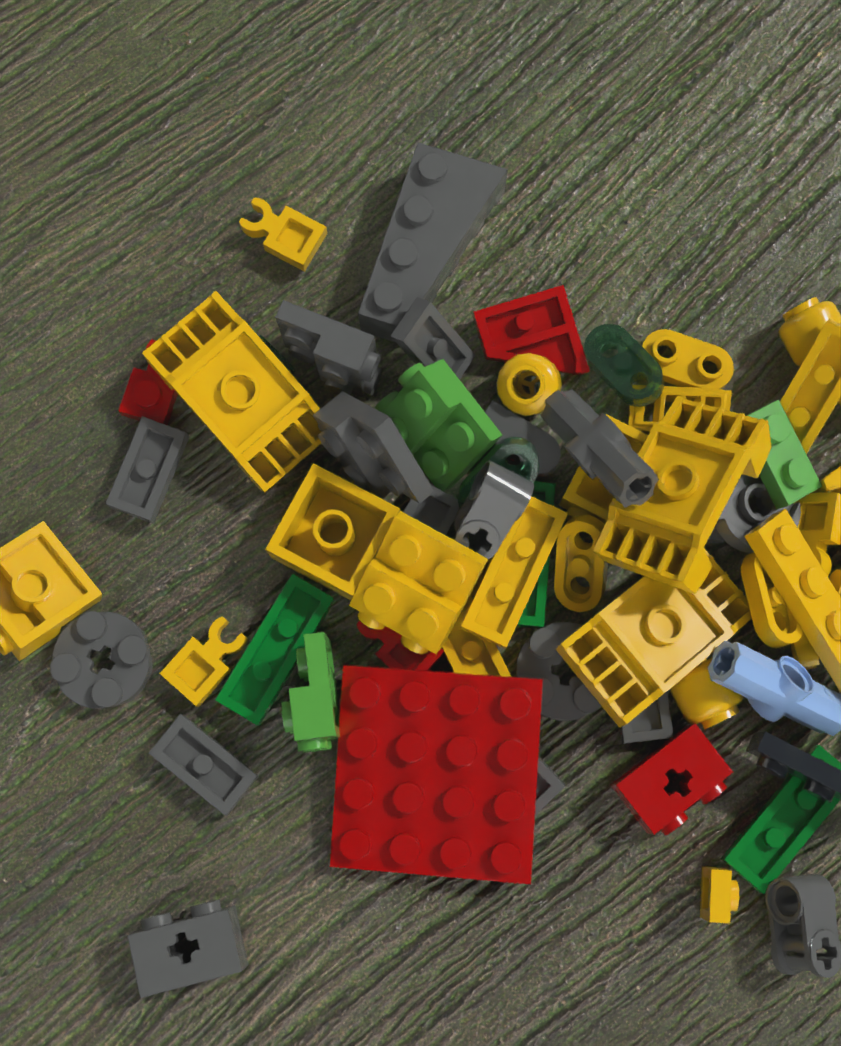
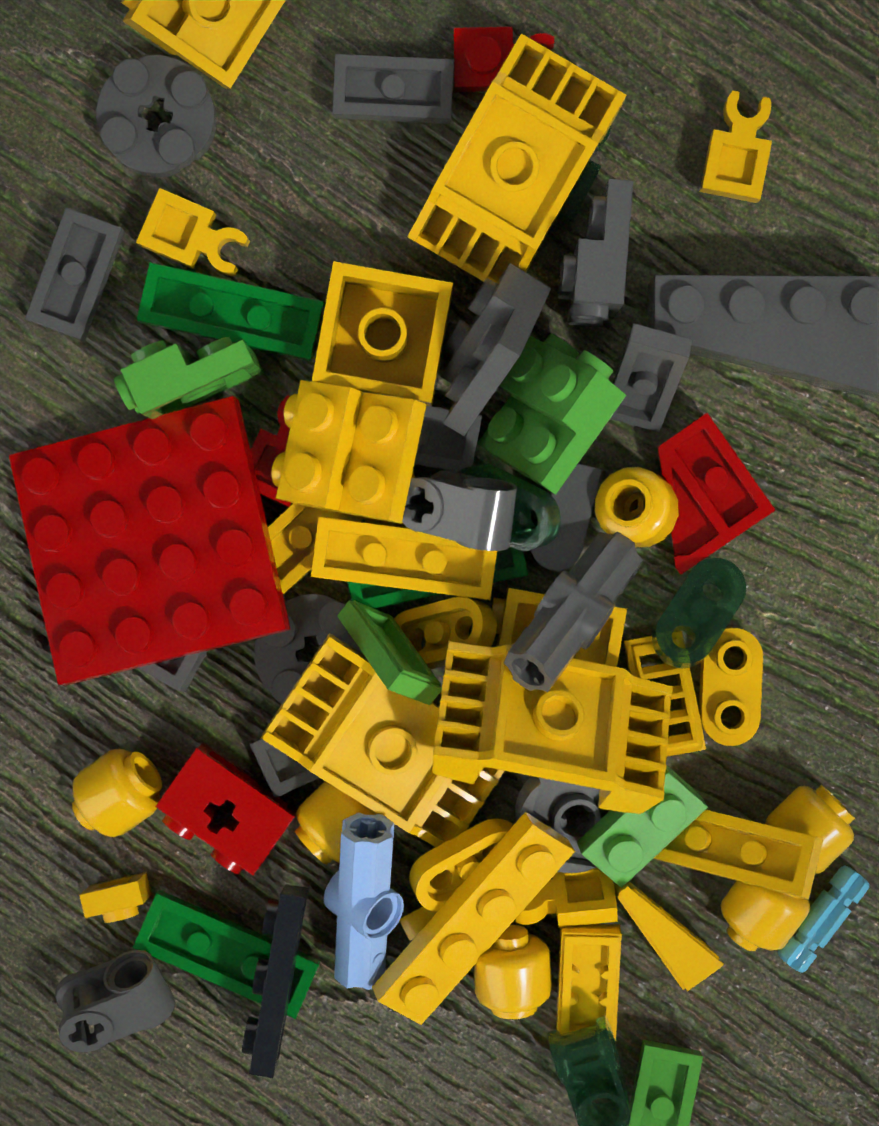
camera: 75 degrees right, 10 degrees up
none -> yellow head [72,748,162,837]
none -> bright green tile [337,600,442,705]

